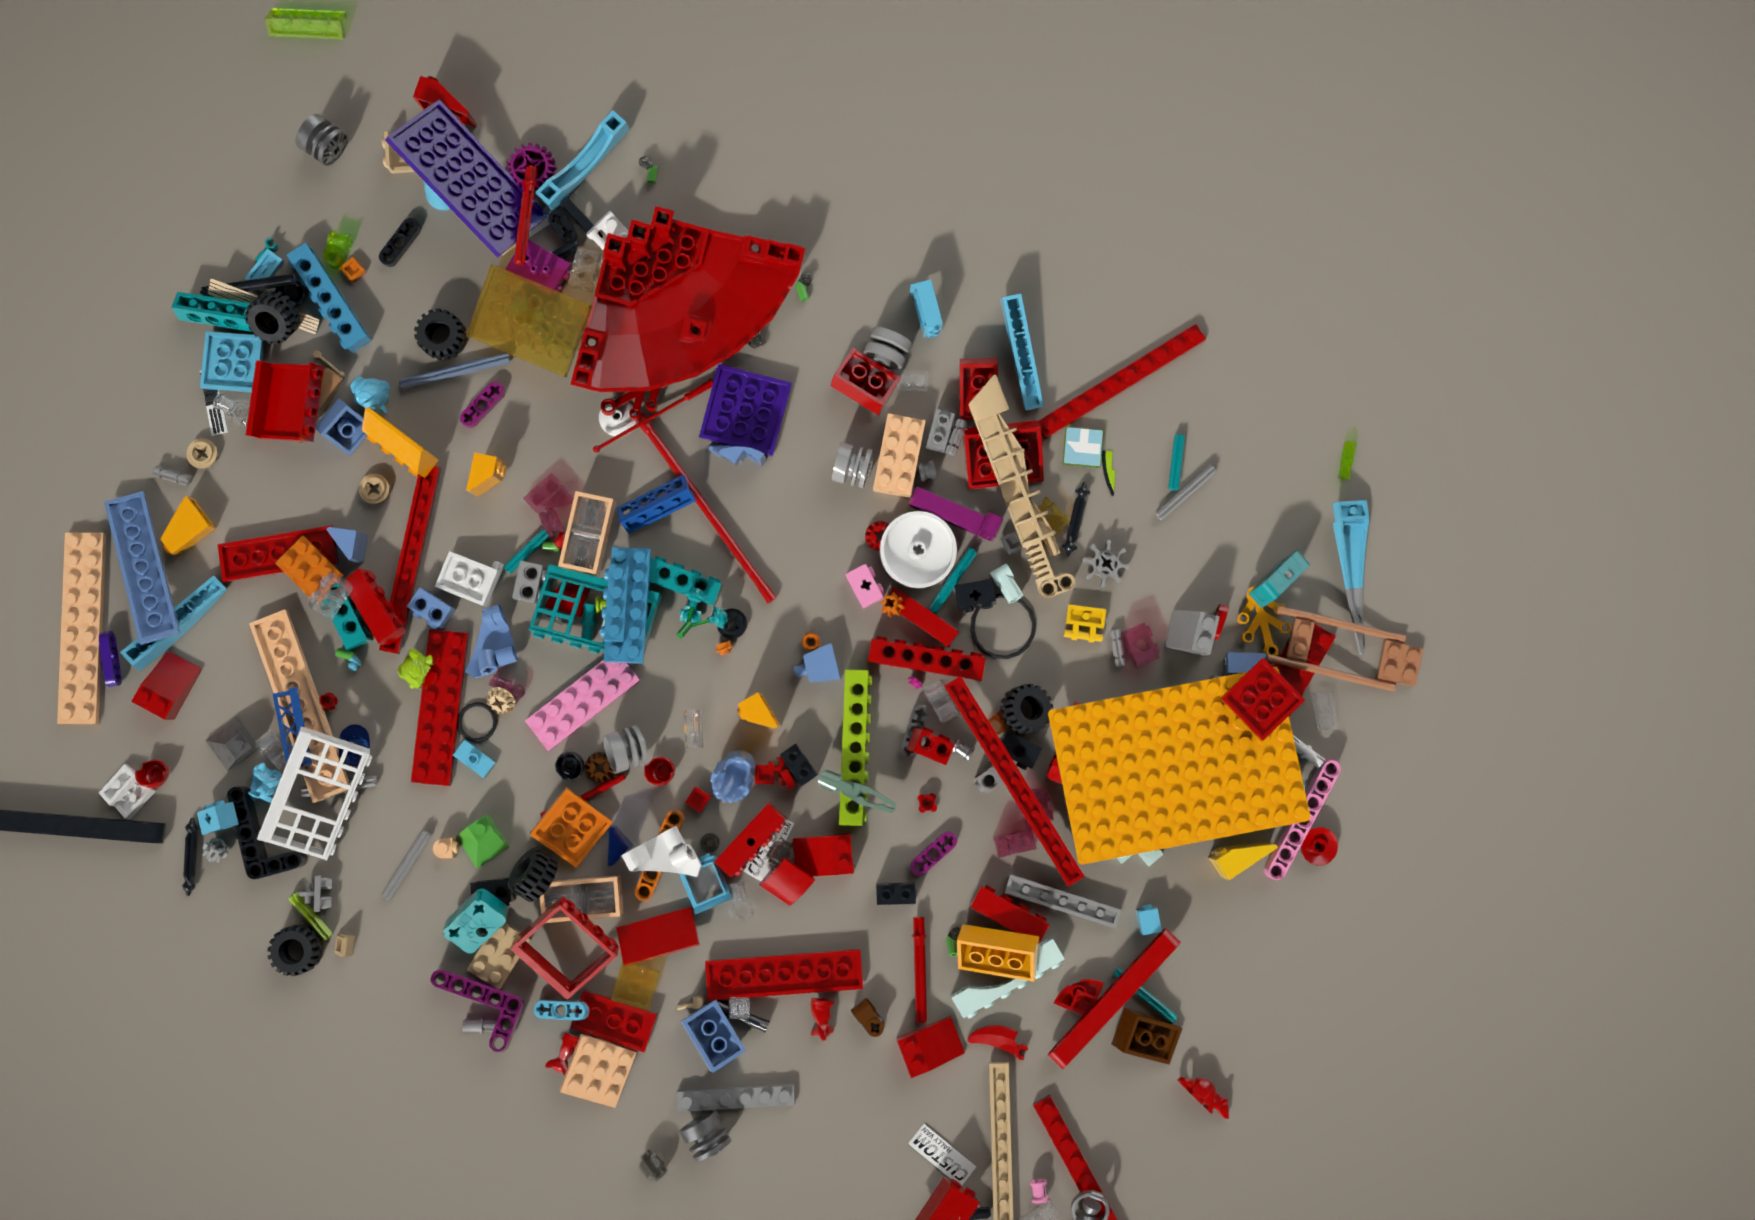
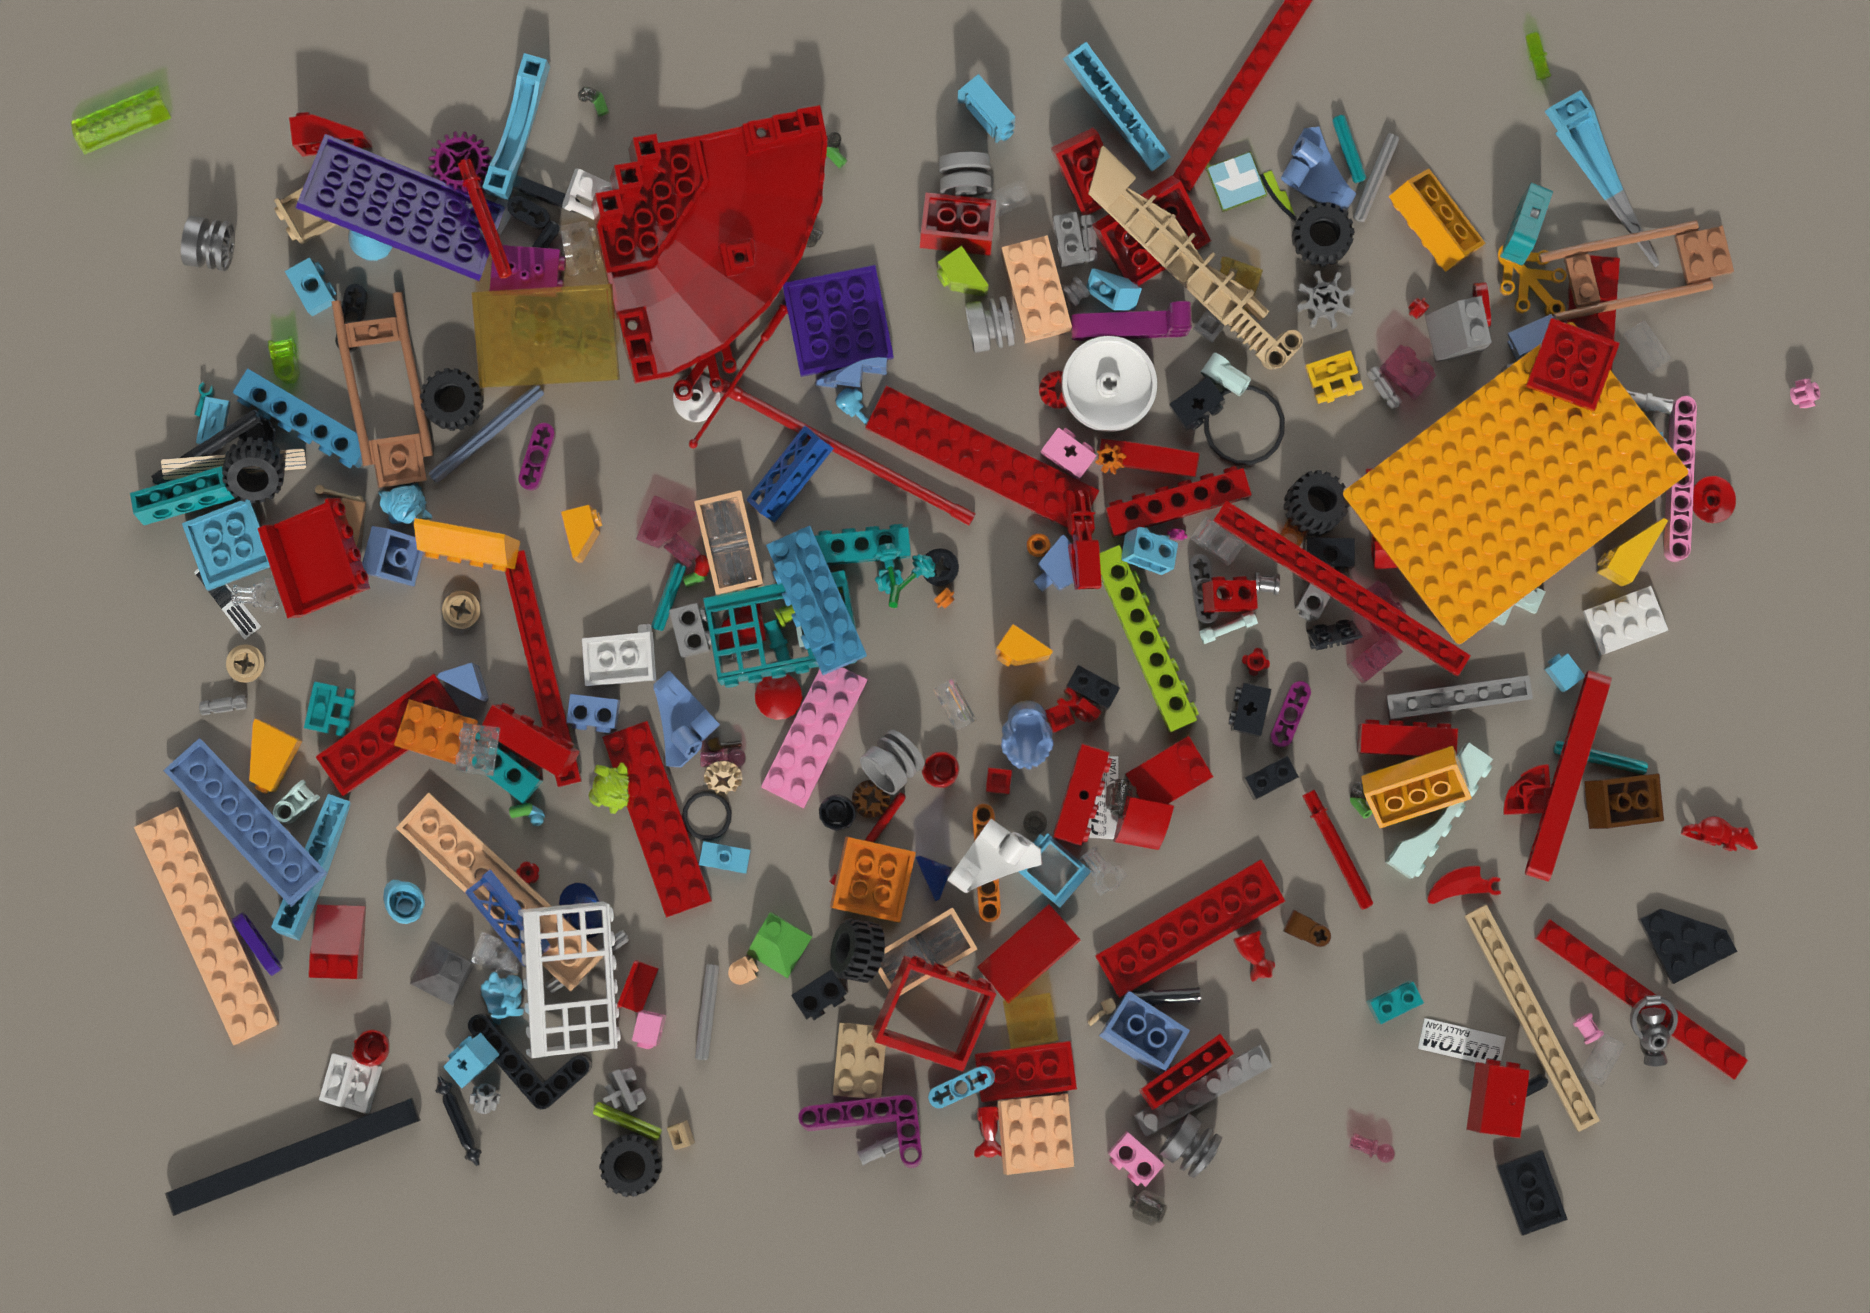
camera: 25 degrees left, 0 degrees up
orange tile [339,256,367,284] -> none
teal axle [443,889,509,953] -> none
clear tile [729,997,750,1019] -> none
sand green arm [818,770,896,813] -> none
red slope [897,1016,965,1078] -> none
teal axle [928,548,977,614] -> none
black wheel [1062,482,1090,557] -> none
none -> light aqua piece [273,780,320,824]
none -> medium azure brick [285,257,337,317]
none -> teal plate [304,681,355,737]
none -> nougat plate [331,292,433,488]
none -> medium azure hair [383,880,425,924]
none -> red panel [617,960,659,1013]
none -> bright pink brick [632,1010,667,1049]
none -> dark brown hand [707,737,742,753]
none -> red dish [755,674,802,720]
none -> medium azure piece [835,388,869,425]
none -> red plate [865,385,1100,529]
none -> lime slope [937,246,989,297]
none -> red arm [1064,490,1102,590]
none -> medium azure slope [1086,268,1142,310]
none -> bright pink brick [1108,1130,1165,1187]
none -> medium azure brick [1121,527,1178,575]
none -> red brick [1139,1033,1234,1110]
none -> light aqua bar [1199,610,1258,644]
none -> black brick [1228,683,1272,737]
none -> medium blue panel [1281,127,1356,212]
none -> black tyre [1292,202,1355,267]
none -> black hinge [1306,619,1363,651]
none -> clear pink pin [1349,1133,1395,1163]
none -> teal brick [1366,980,1424,1024]
none -> light orange slope [1388,169,1486,272]
none -> red plate [1408,298,1430,320]
none -> white plate [1582,586,1668,656]
none -> black plate [1638,908,1738,984]
none -> bright pink gear [1790,379,1820,409]

